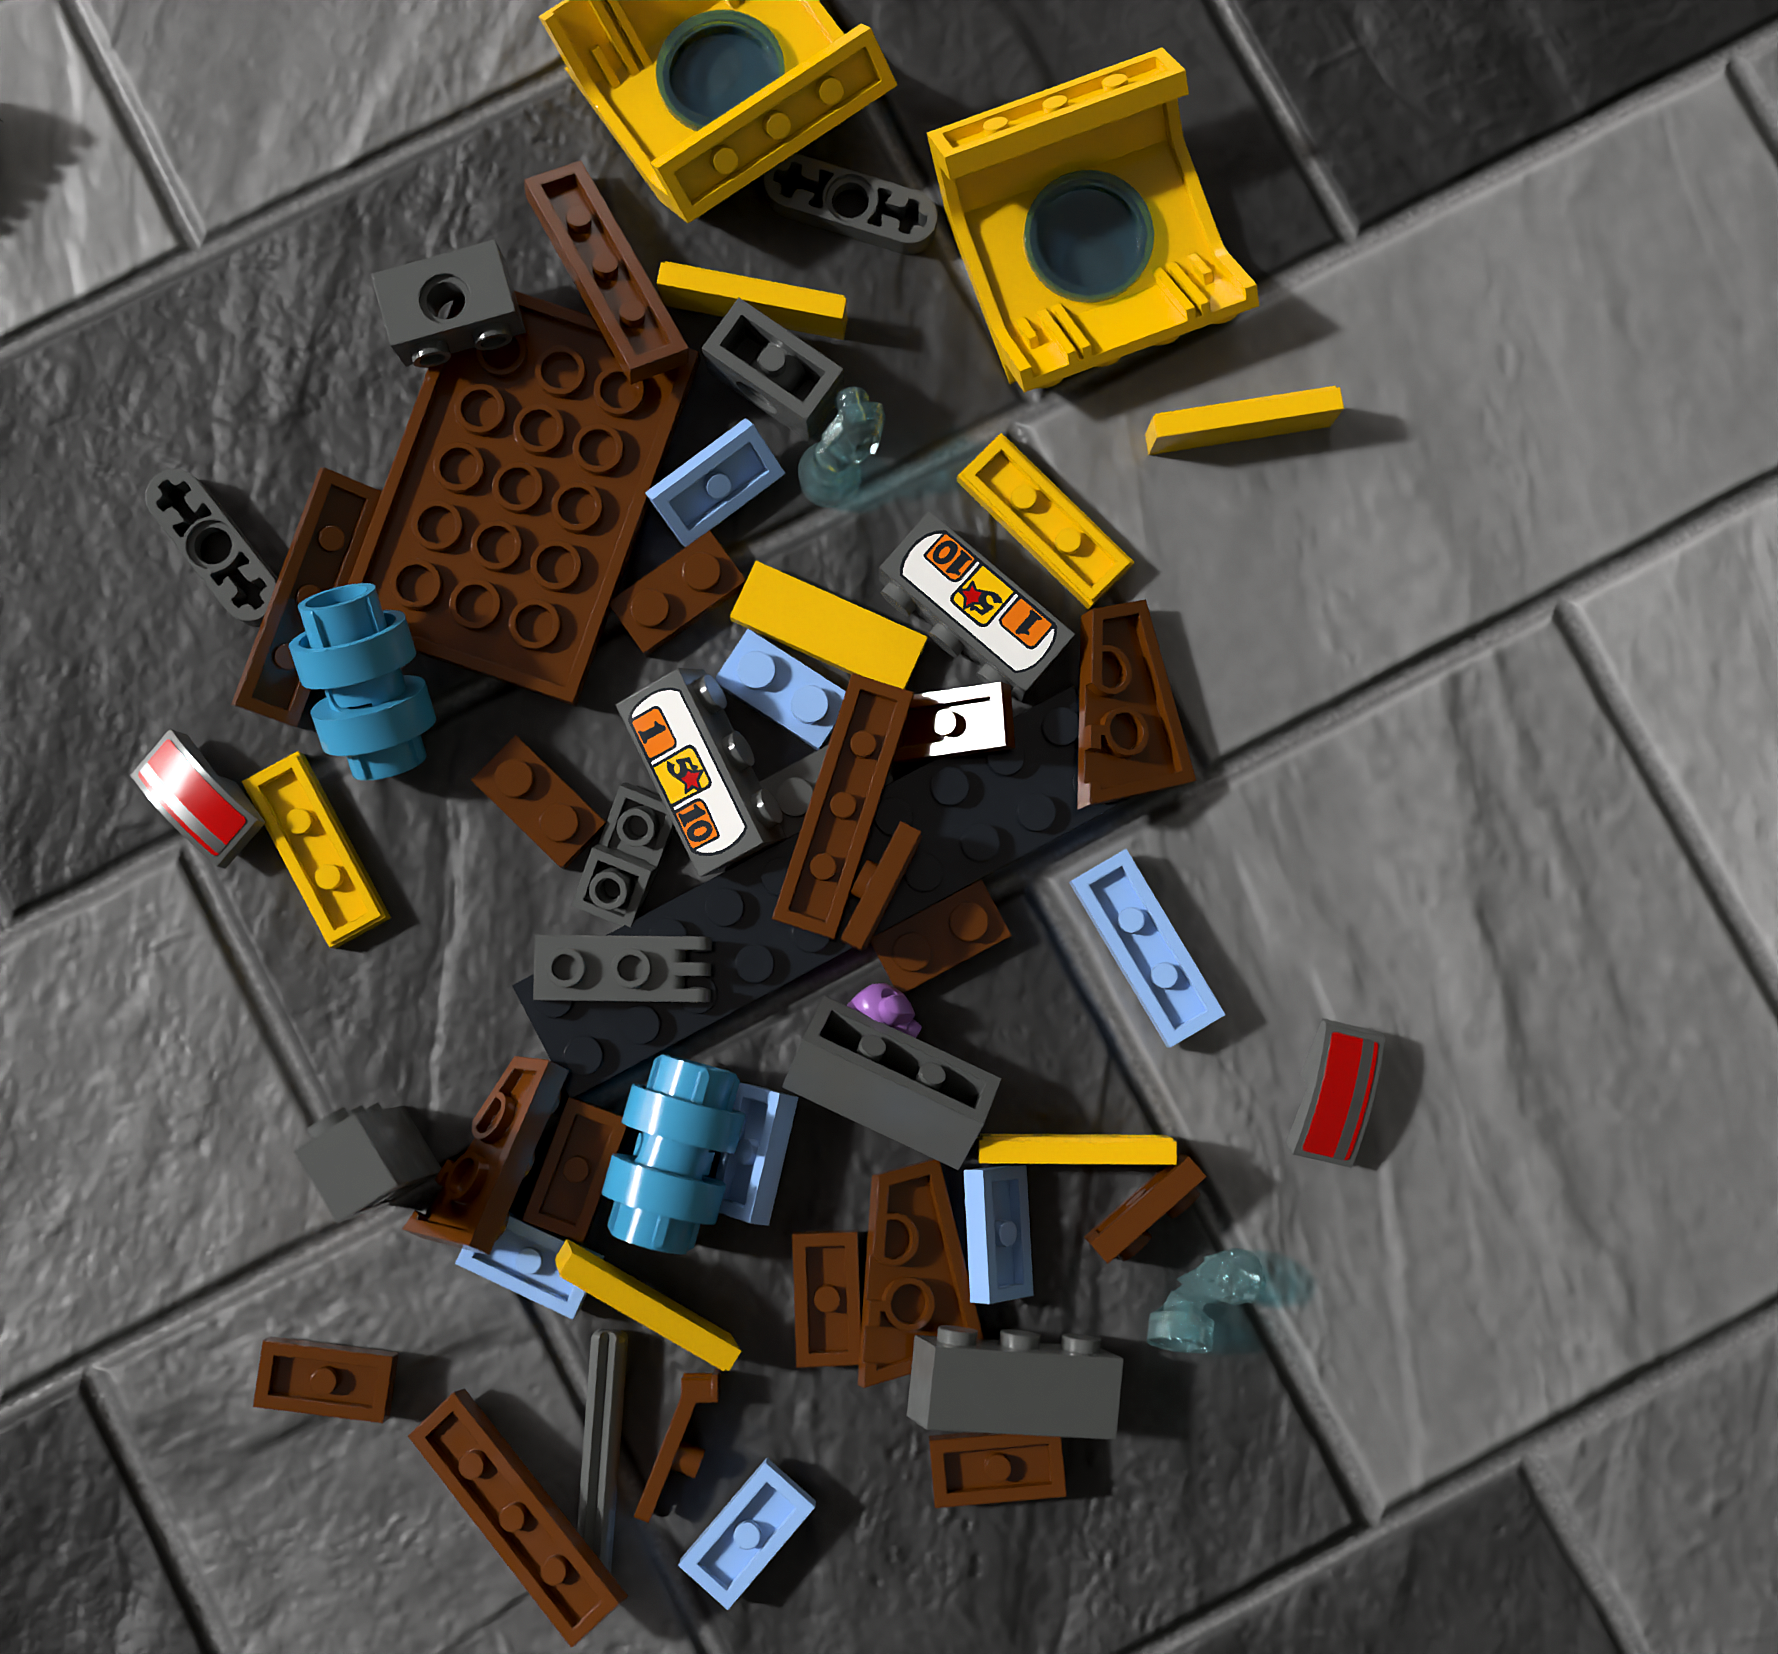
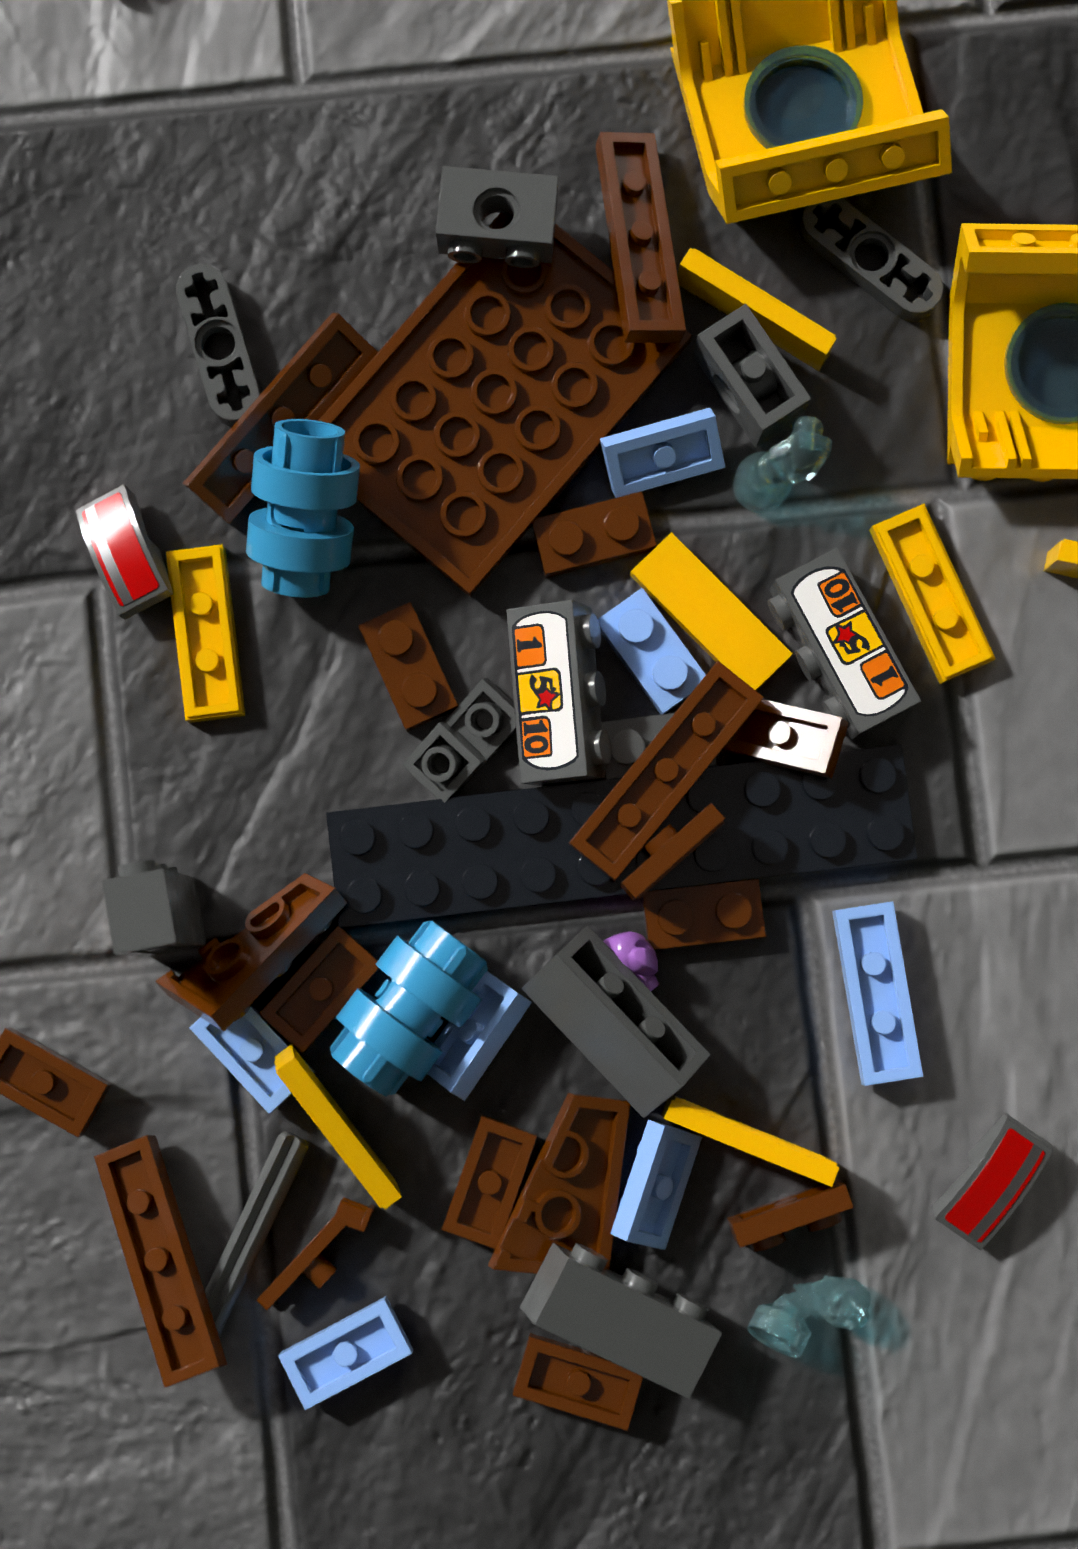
camera: 25 degrees right, 0 degrees up
dark grey hinge [533,935,712,1002] -> none
reddish brown wing [1077,599,1197,810] -> none

